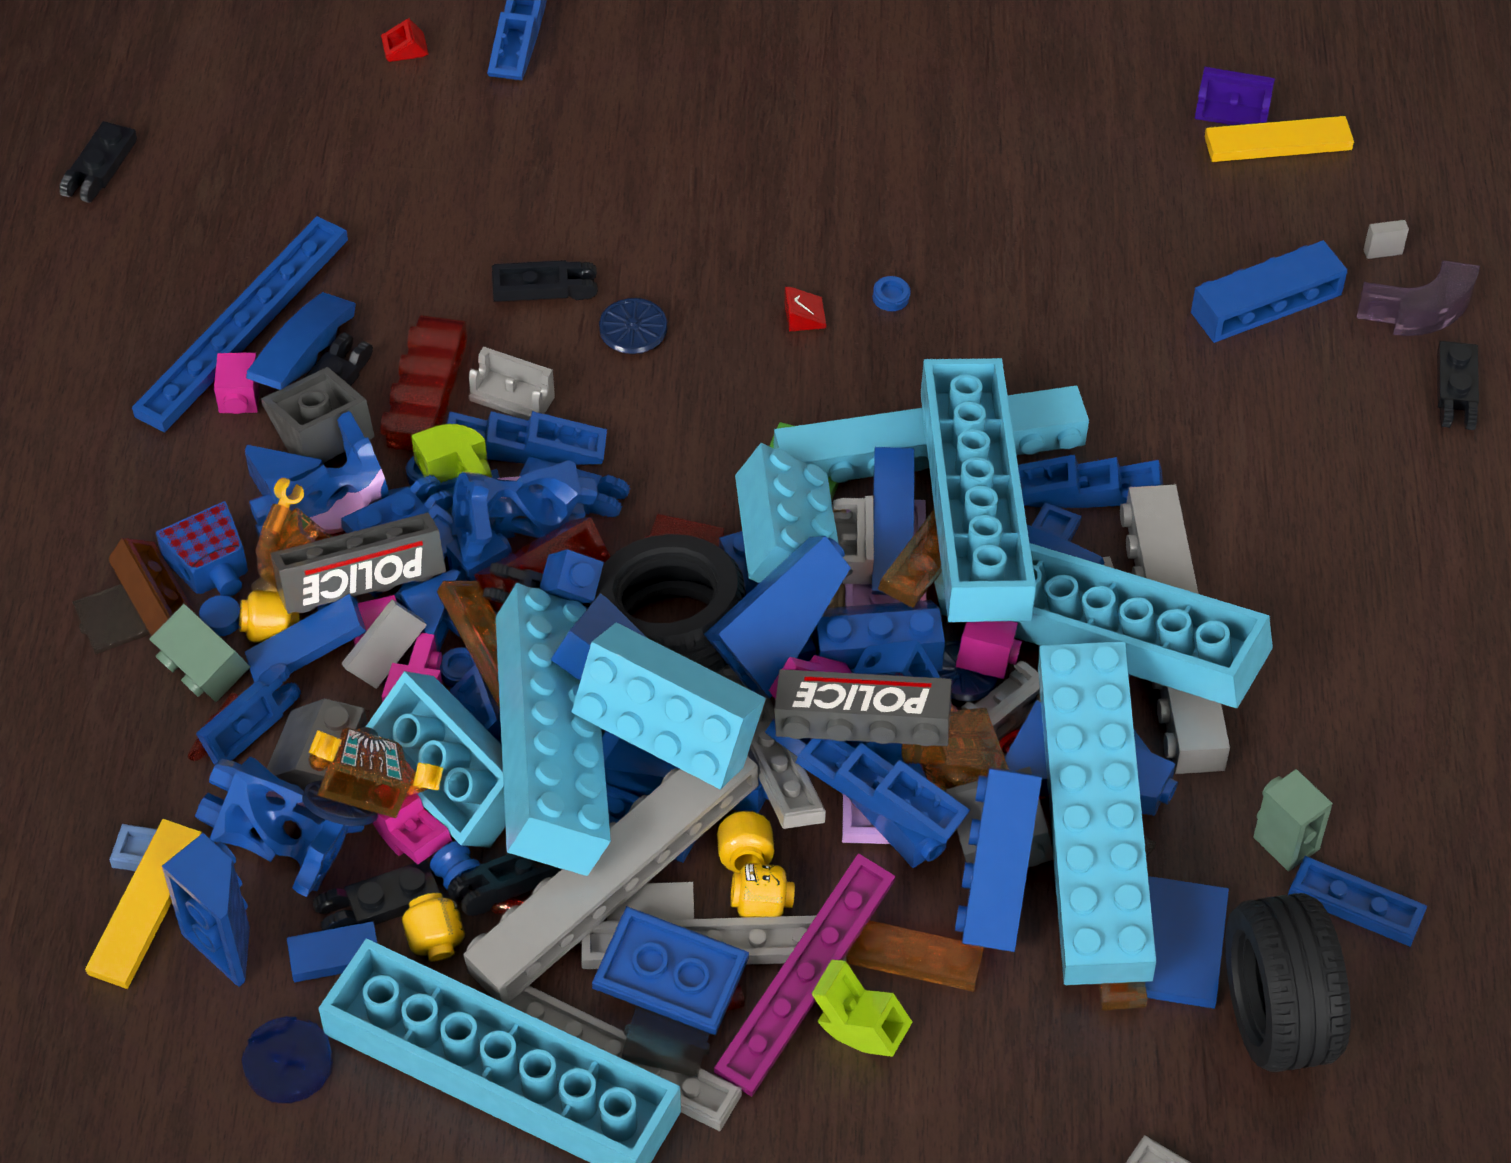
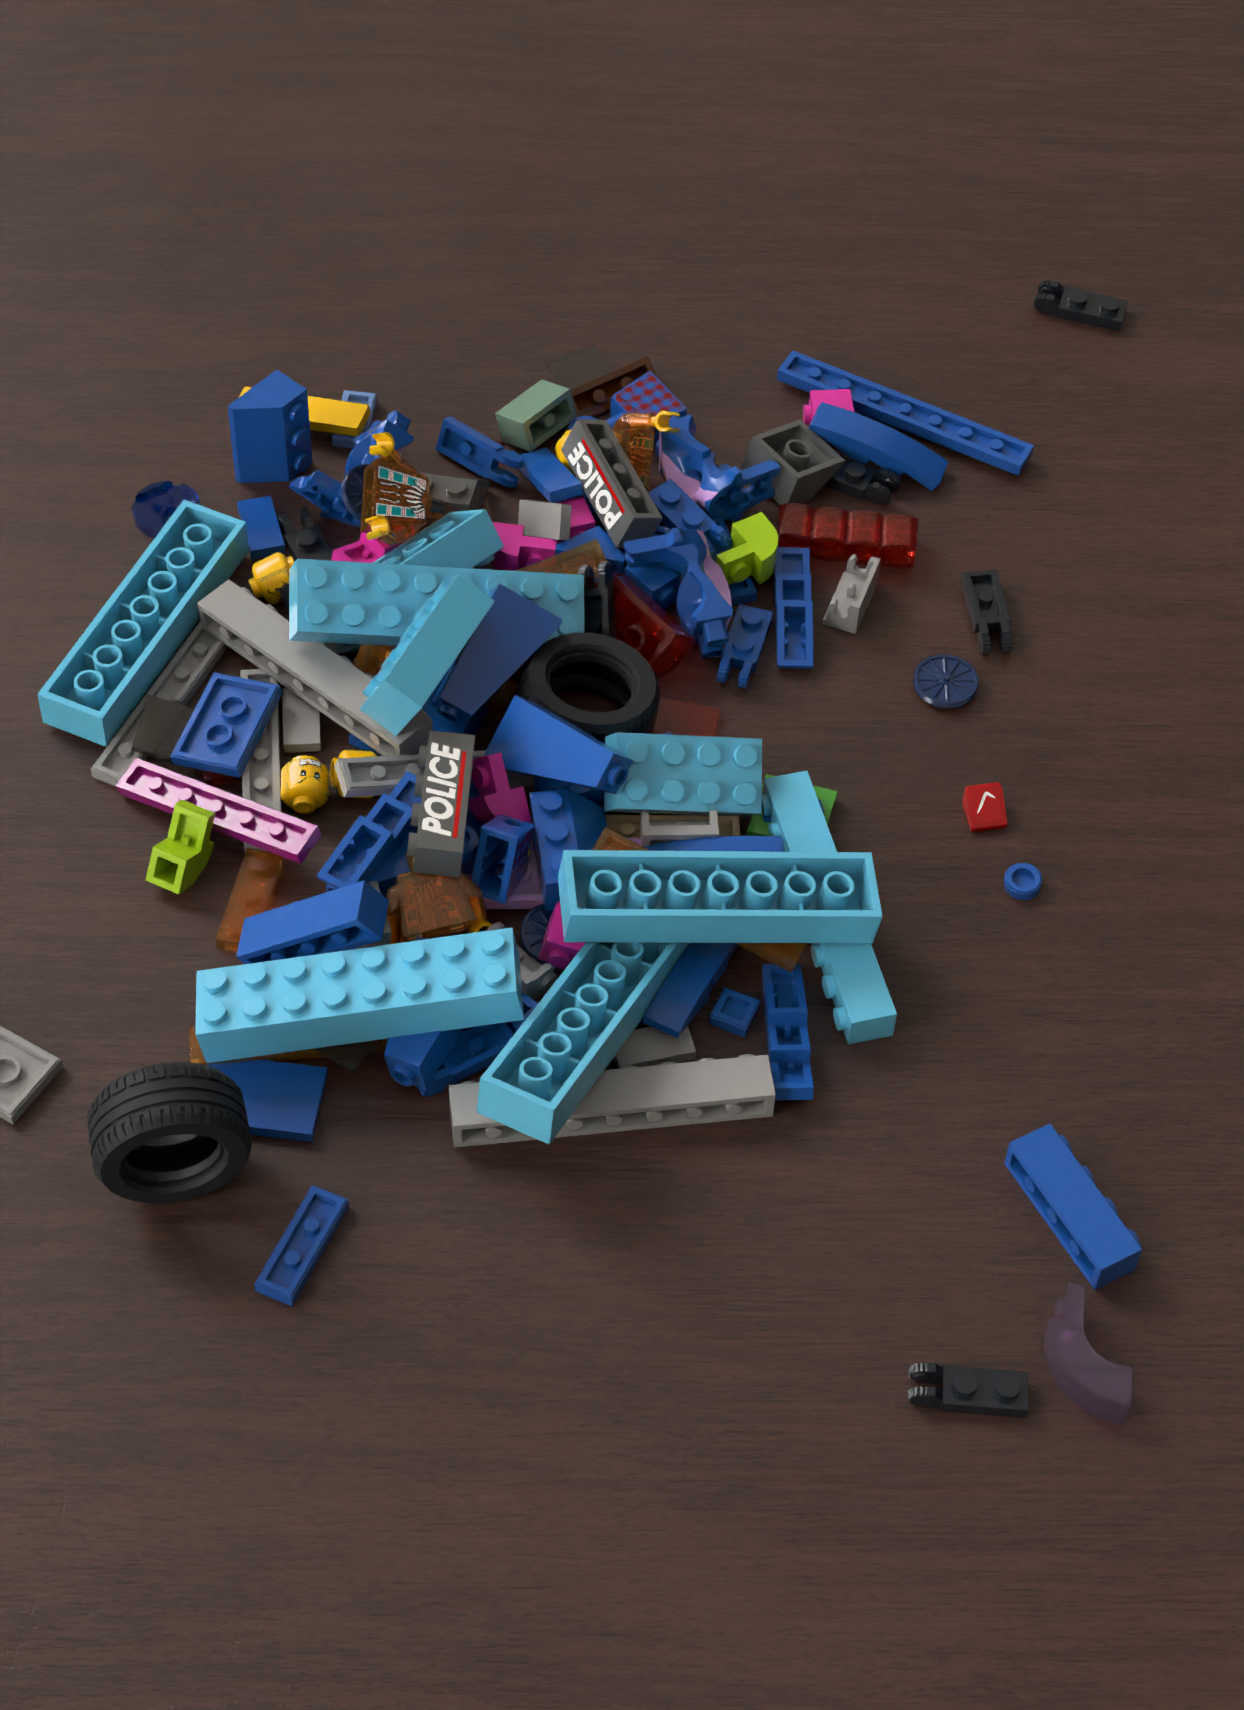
camera: 85 degrees right, 0 degrees up
blue slope [245,445,323,495] -> none
blue brick [539,549,604,604] -> none
sand green brick [1253,769,1333,872] -> none
light grey tile [1363,220,1409,259] -> none

